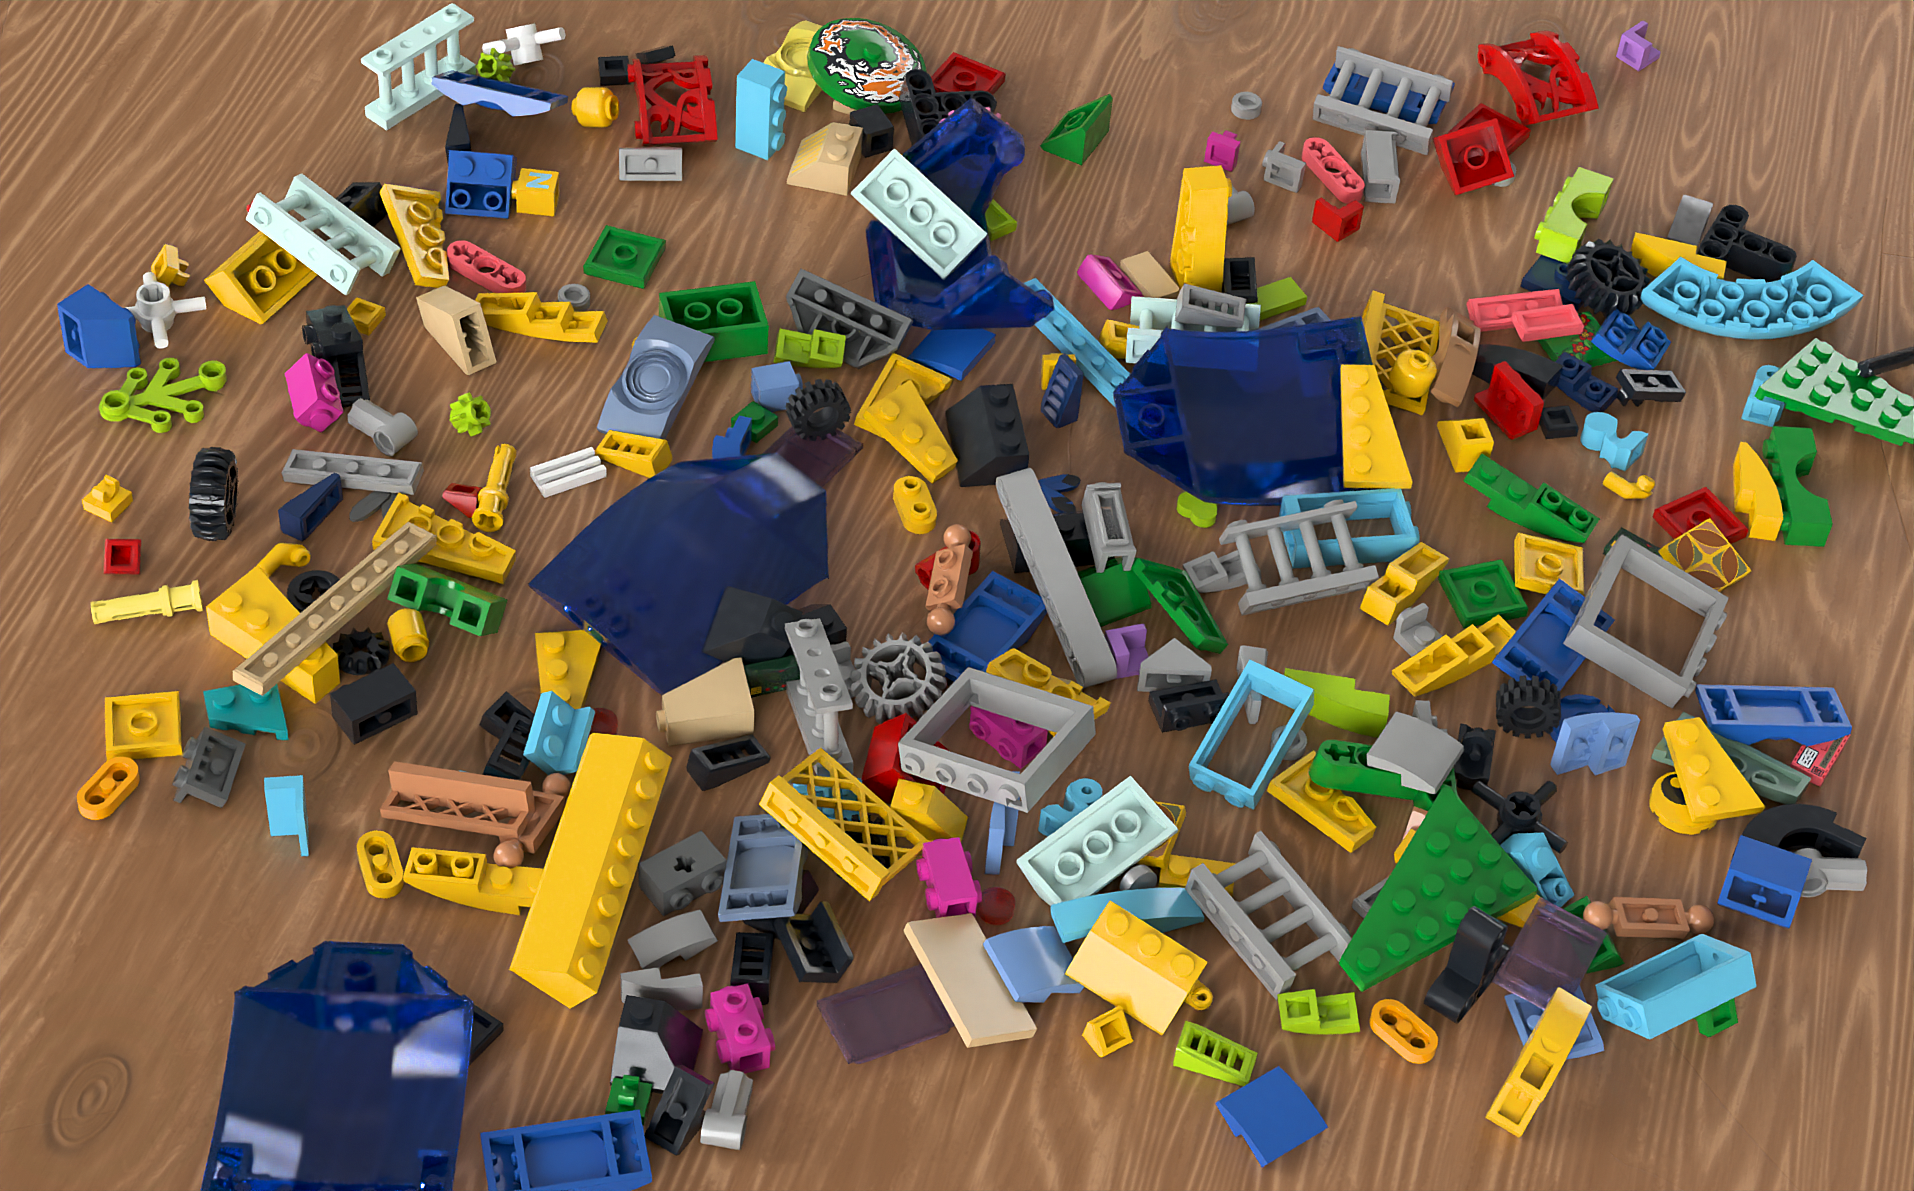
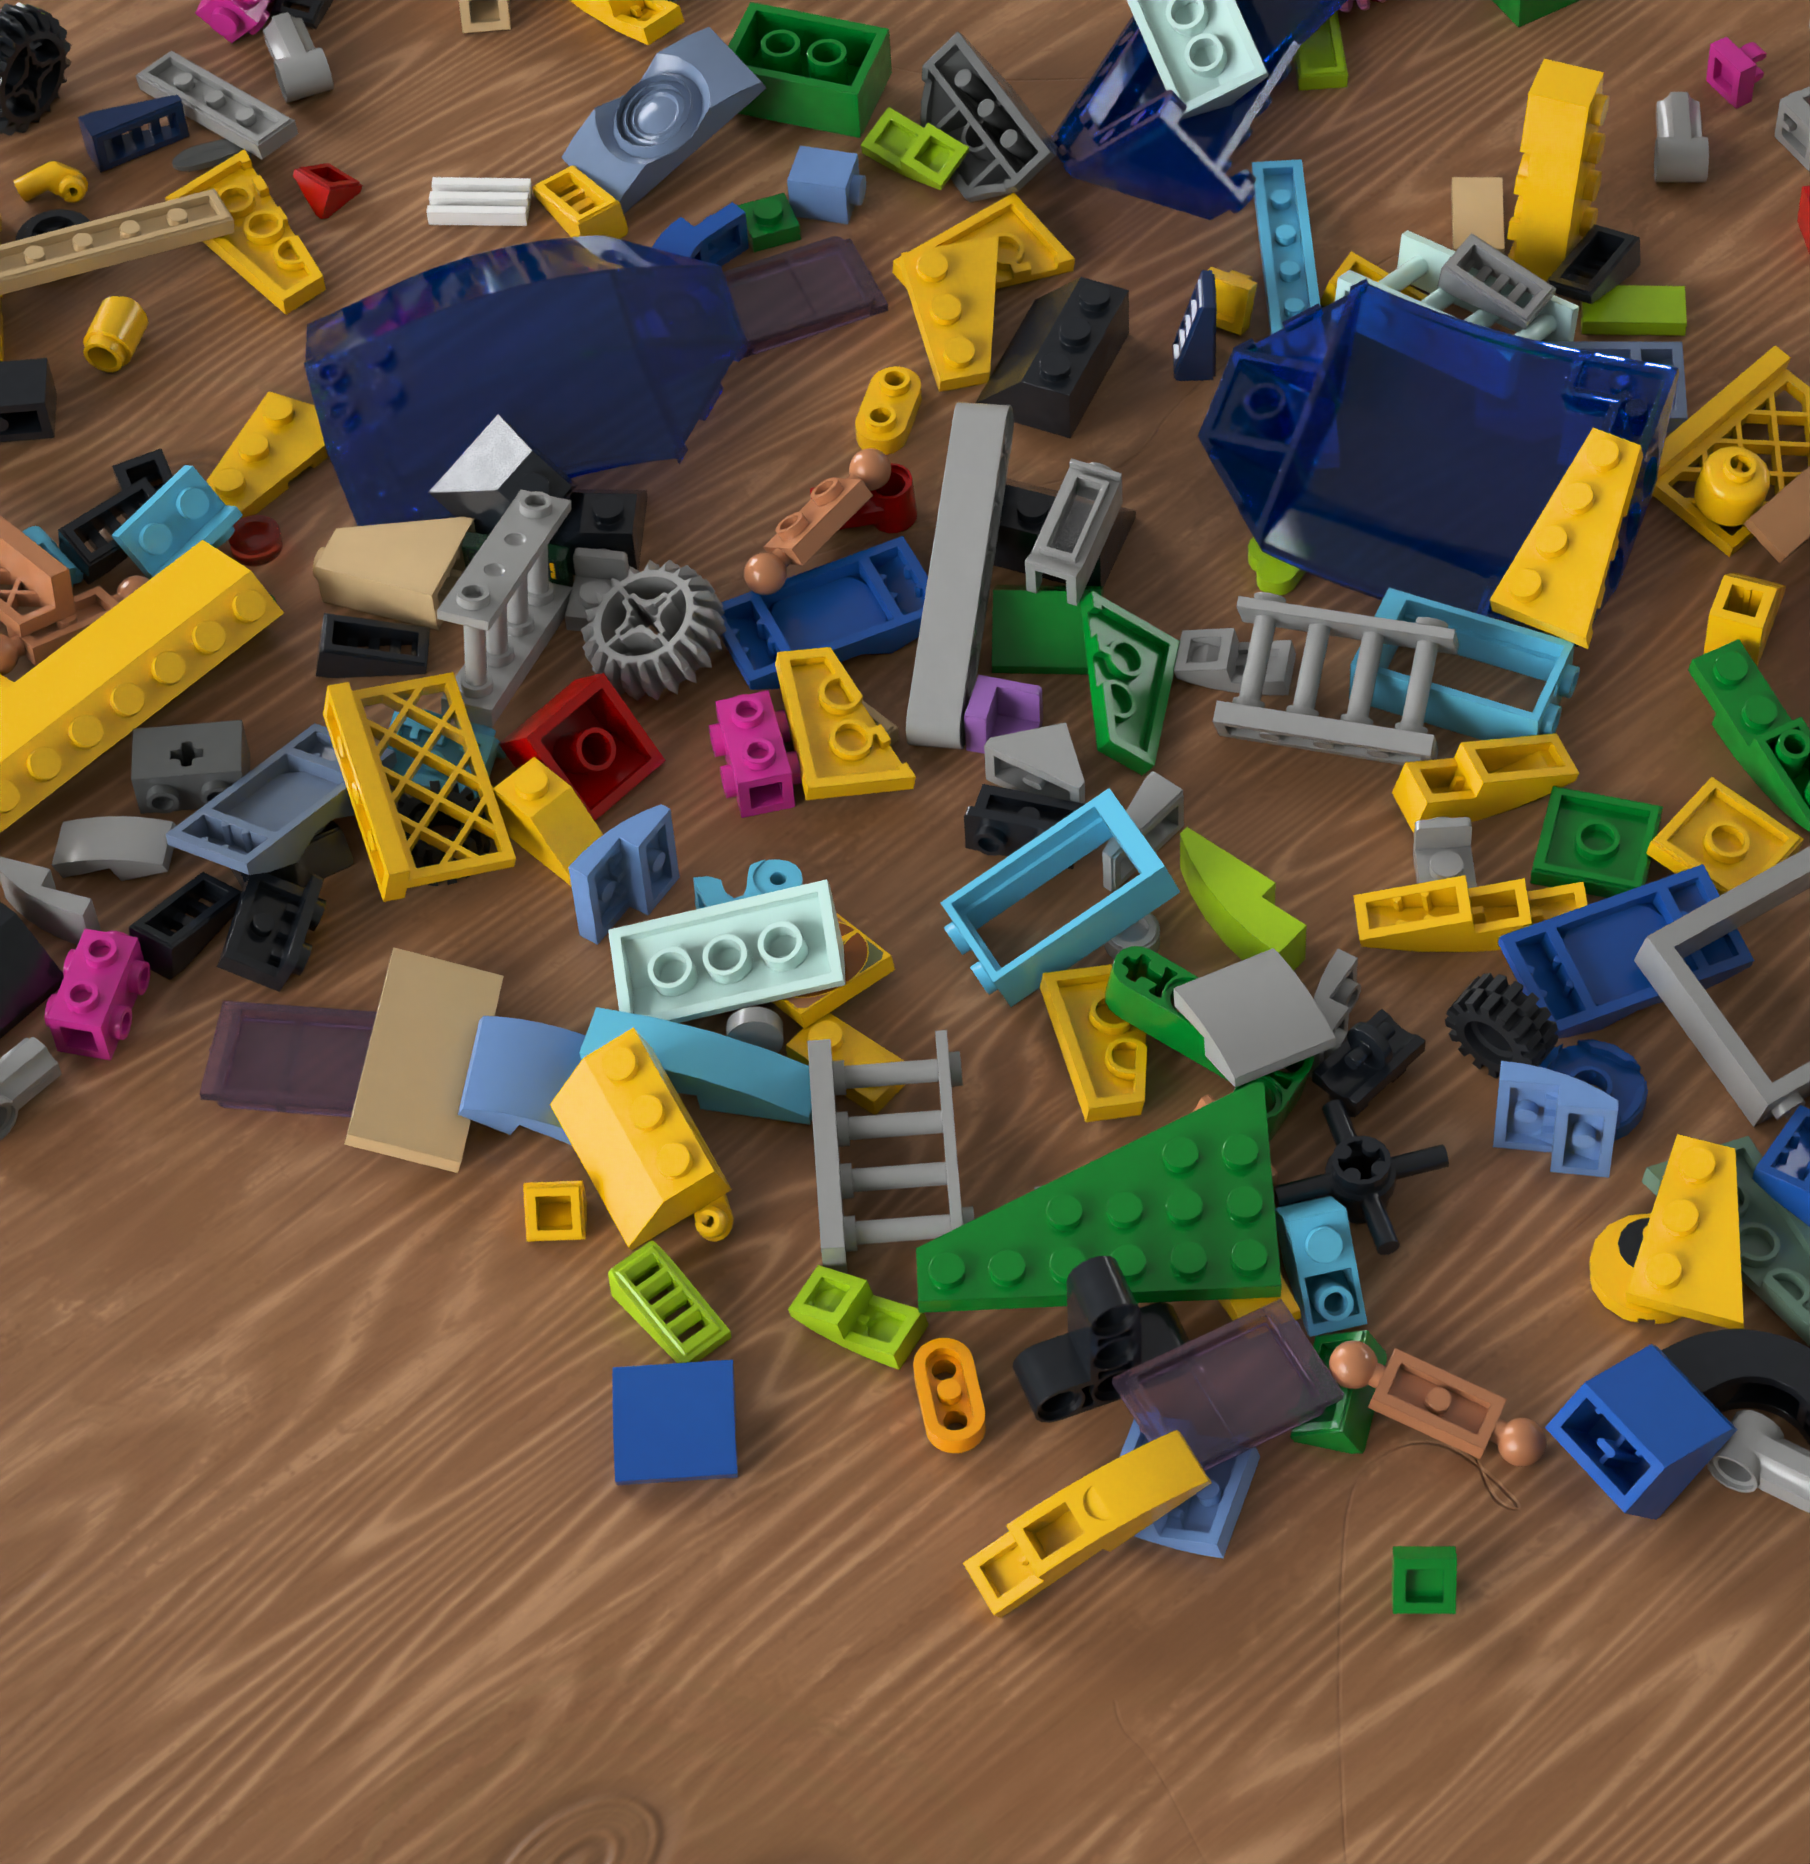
camera: 40 degrees right, 5 degrees up
black gear [333,627,390,675] -> none
green arch [387,563,508,636] -> none
lime gear [450,392,491,436] -> none
yellow pin [472,444,517,532] -> none
black tyre [785,379,851,441] -> none
light grey window [898,667,1096,813] -> none
blue slope [906,322,996,381] -> none
dark pink brick [916,837,982,918] -> none
clear red tile [977,887,1015,925] -> none
blue piece [1038,474,1081,513] -> none
dark pink slope [1077,254,1144,310] -> none
medium azure window [1595,934,1757,1040] -> none

